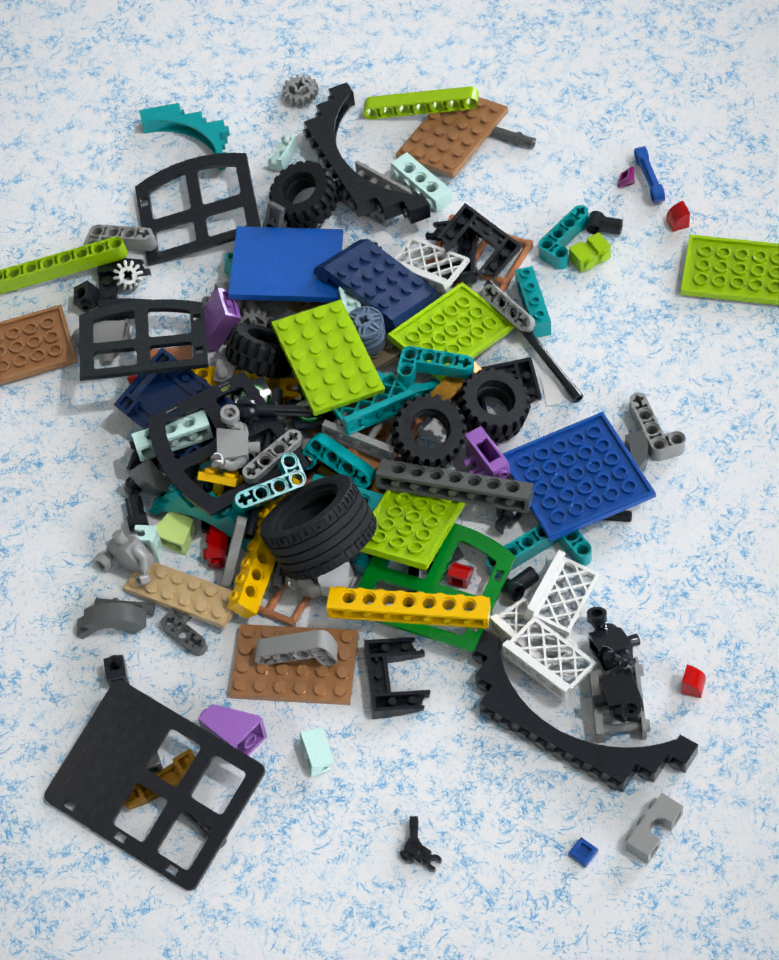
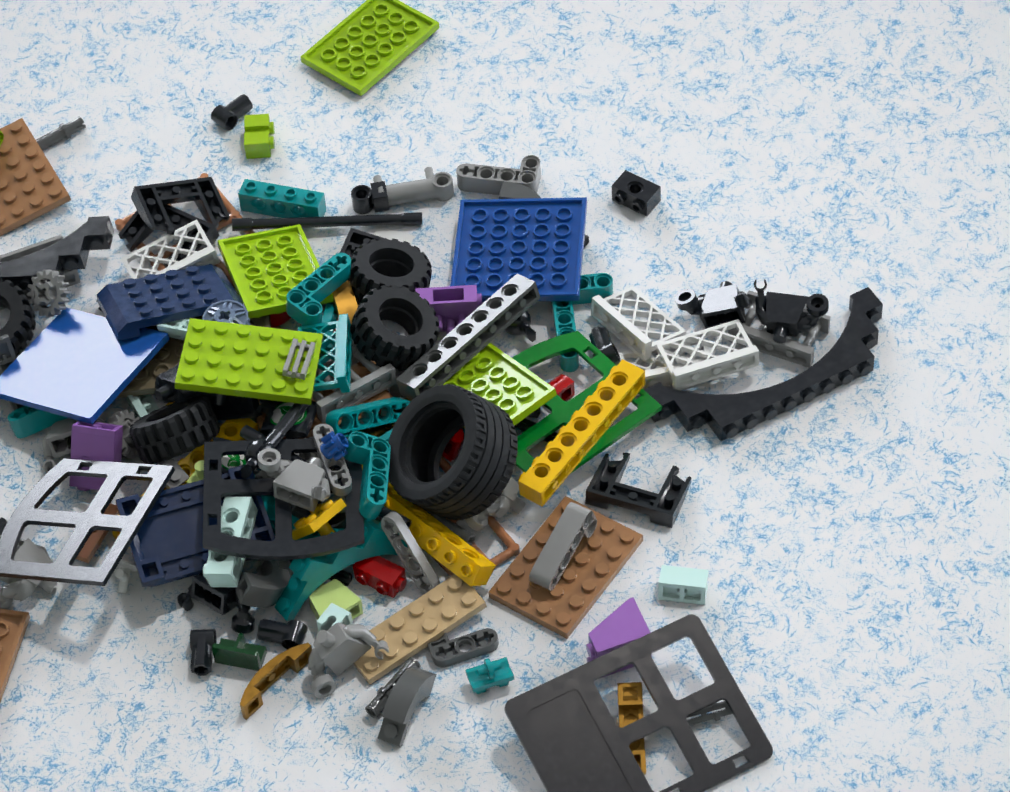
camera: 65 degrees left, 5 degrees down
black brick [103,654,130,687] -> none
light aqua brick [391,152,453,213] -> none
black piece [400,816,442,872] -> none
light grey beam [481,284,535,332] -> none
teal beam [538,205,588,270] -> none
blue tile [568,837,599,868] -> none
magenta slope [618,166,635,188] -> none
light grey arch [625,793,684,864] -> none
blue piece [634,146,665,203] -> none
red brick [666,201,690,232] -> none
red brick [681,664,706,698] -> none
none -> light grey gear [27,270,71,317]
none -> black piece [190,629,217,676]
none -> dark green panel [212,633,267,671]
none -> pearl gold slope [240,643,312,720]
none -> light grey tile [282,338,315,380]
none -> blue gear [320,431,349,461]
none -> light grey piece [351,167,454,214]
none -> teal hips [465,657,514,694]
none -> black brick [612,170,661,216]

